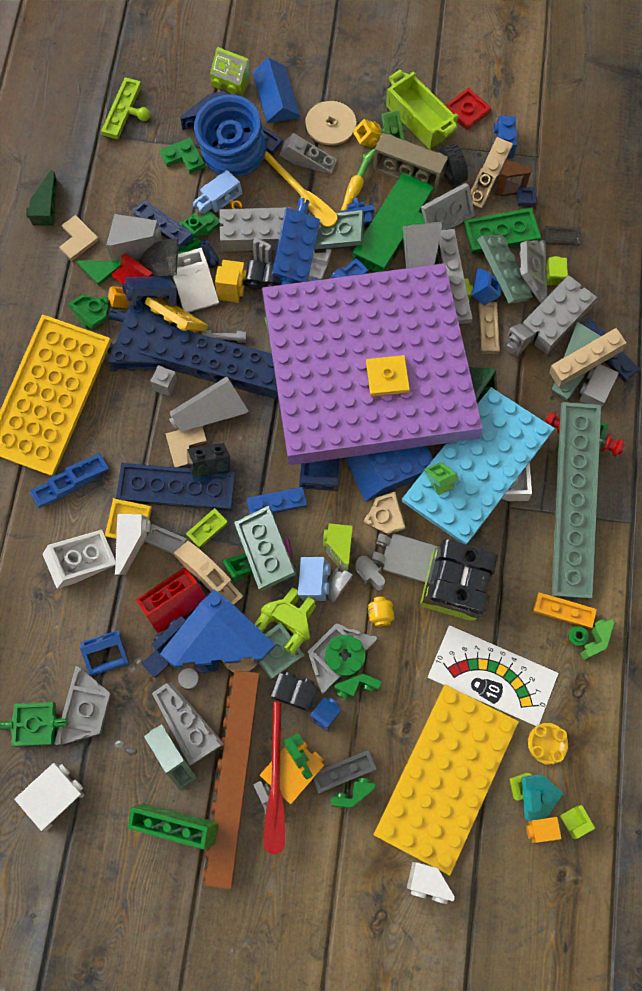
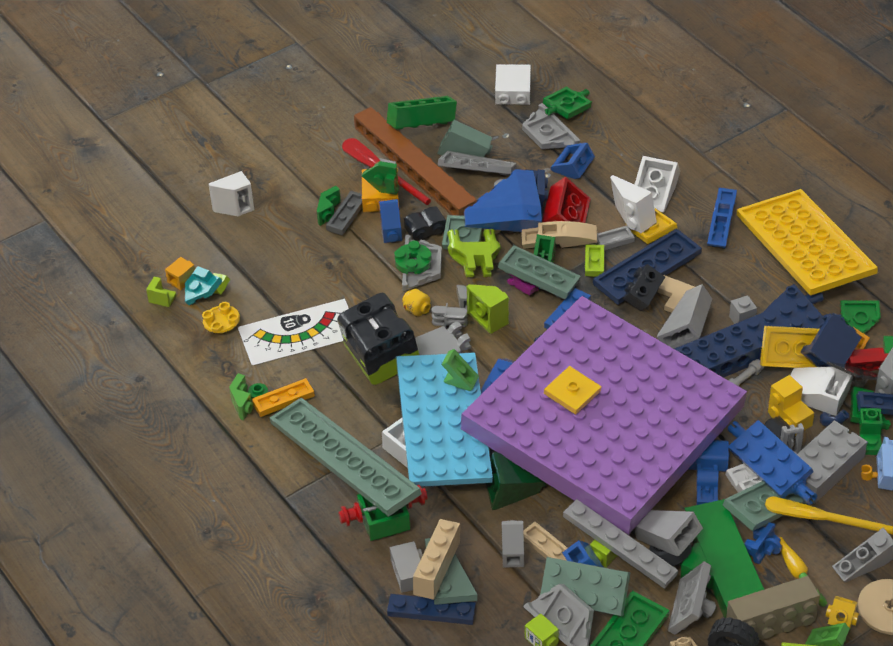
camera: 140 degrees right, 25 degrees down
light blue brick [298,557,331,601] -> none
green slope [334,674,381,700] -> none
tan plate [364,492,406,535] -> none
yellow plate [373,684,519,876] -> none
light grey piece [522,275,597,355] -> none

